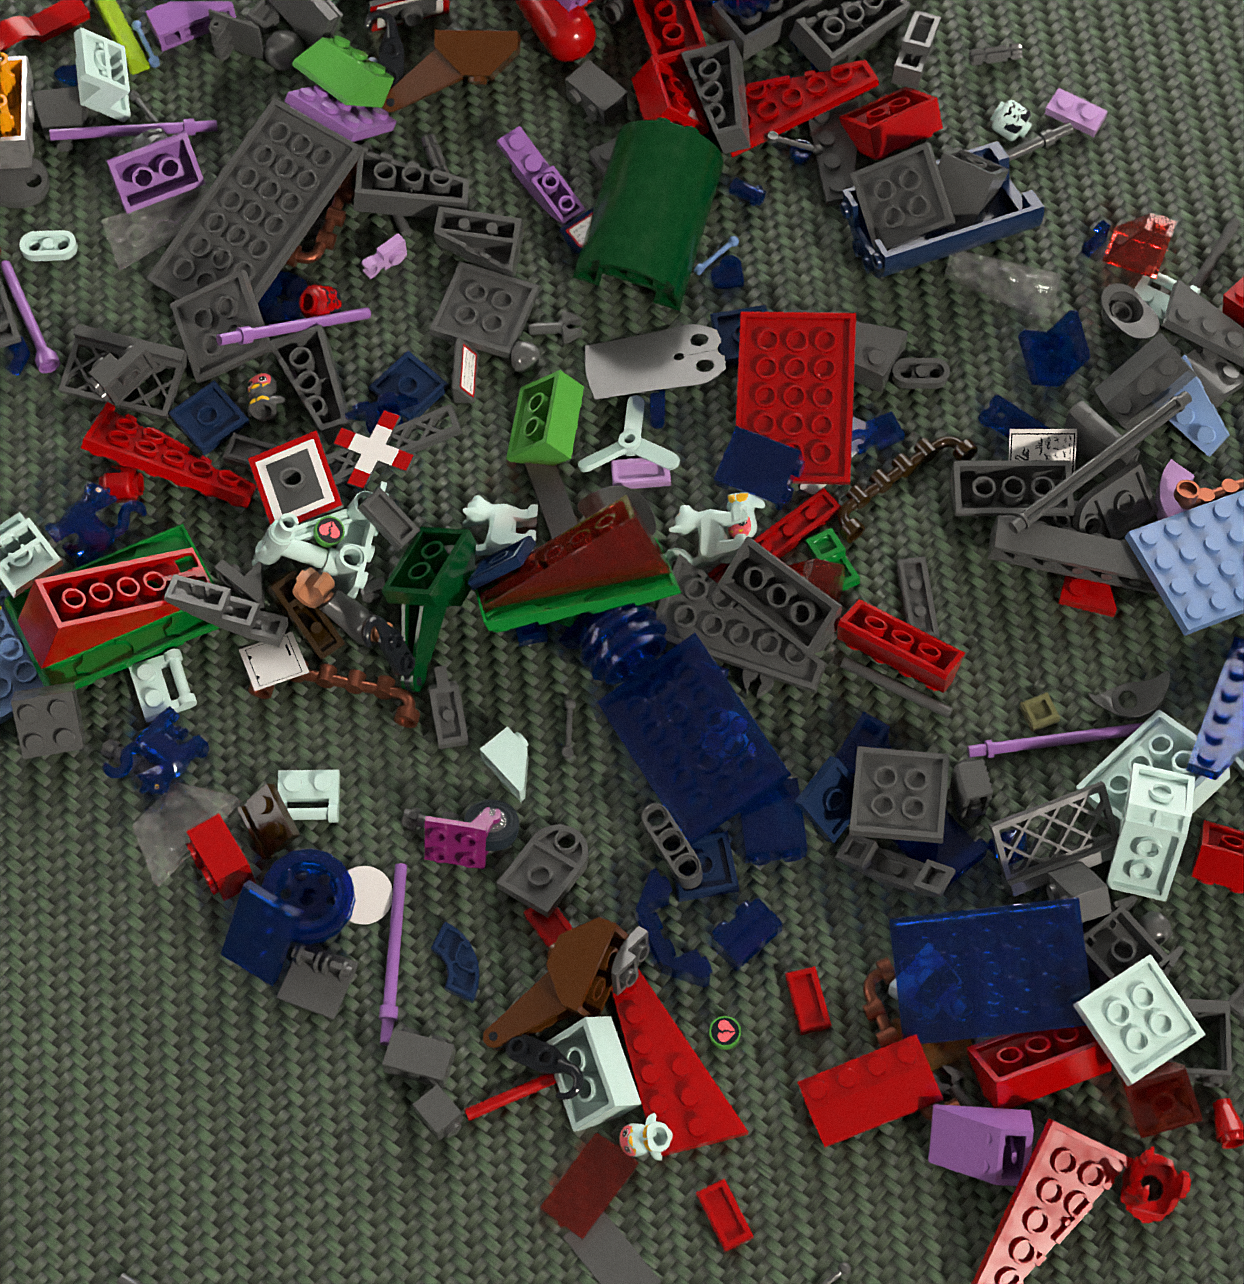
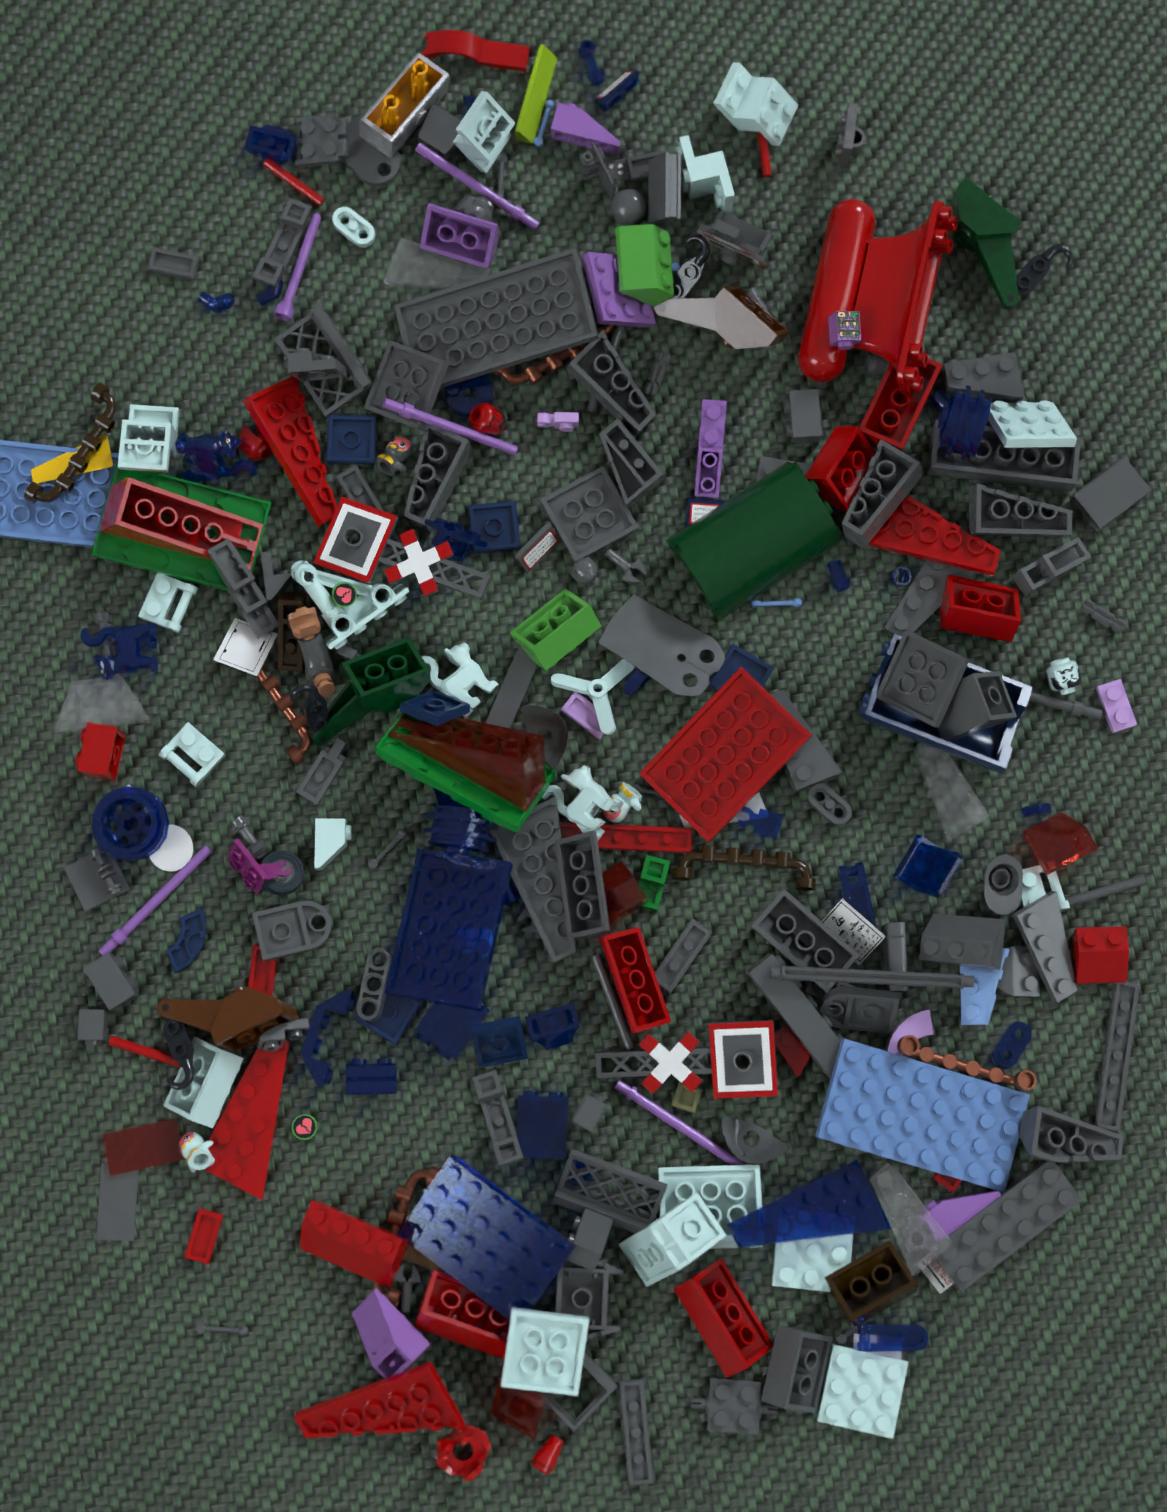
camera: 40 degrees right, 15 degrees up
dark grey brick [11,681,86,759] -> none
clear blue tile [220,880,301,986] -> none
dark brown plate [237,784,300,860] -> none
dark grey tile [357,487,420,551] -> none
clear blue tile [710,255,744,289] -> none
clear blue panel [714,426,805,511] -> none
dark grey hinge [767,131,823,156] -> none
red tile [785,966,832,1035] -> none
dark grey plate [850,746,950,844] -> none
dark grey piece [1138,910,1173,945] -> none
none -> piece [595,1020,778,1098]

